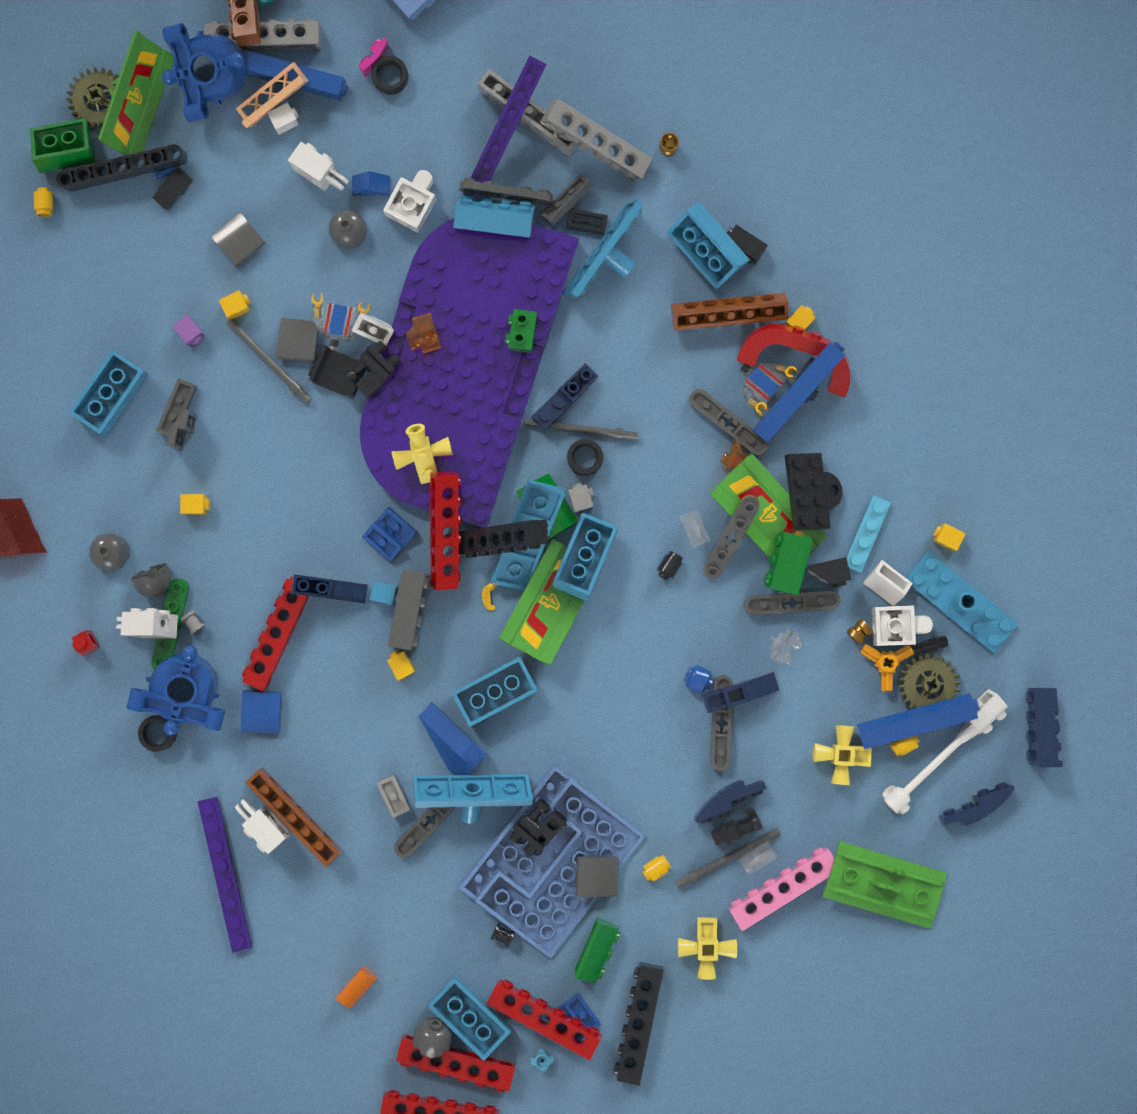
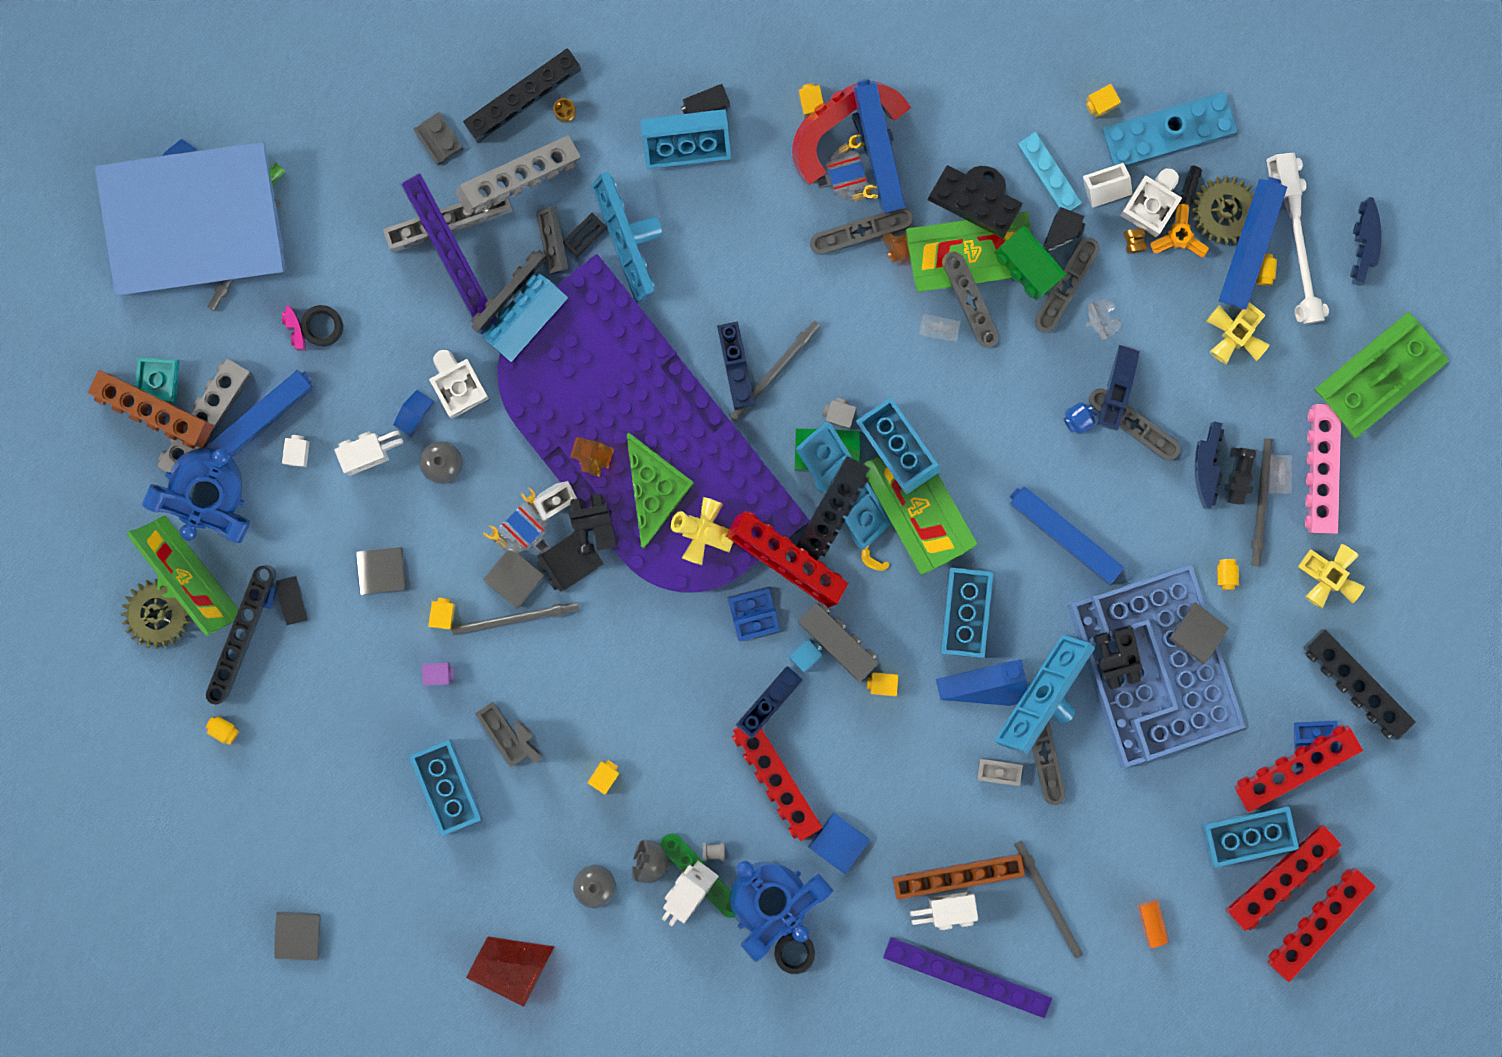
camera: 60 degrees left, 0 degrees up
green slope [30,118,96,173] -> none
red brick [72,630,100,656] -> none
light nougat fence [236,62,308,128] -> none
dark grey cylinder [412,1017,452,1058] -> none
black bush [490,923,515,947] -> none
green brick [505,309,537,353] -> none
medium azure plate [531,1049,554,1072] -> none
black tyre [567,439,603,476] -> none
green slope [574,917,621,983] -> none
black brick [657,551,683,581] -> none
dark orange brick [671,292,789,331] -> none
dark blue wedge [1026,688,1063,767] -> none
none -> dark grey plate [413,112,463,165]
none -> black brick [463,48,581,143]
none -> bright green tile [627,433,694,548]
none -> blue brick [1009,486,1125,585]
none -> dark grey bar [1014,840,1083,958]

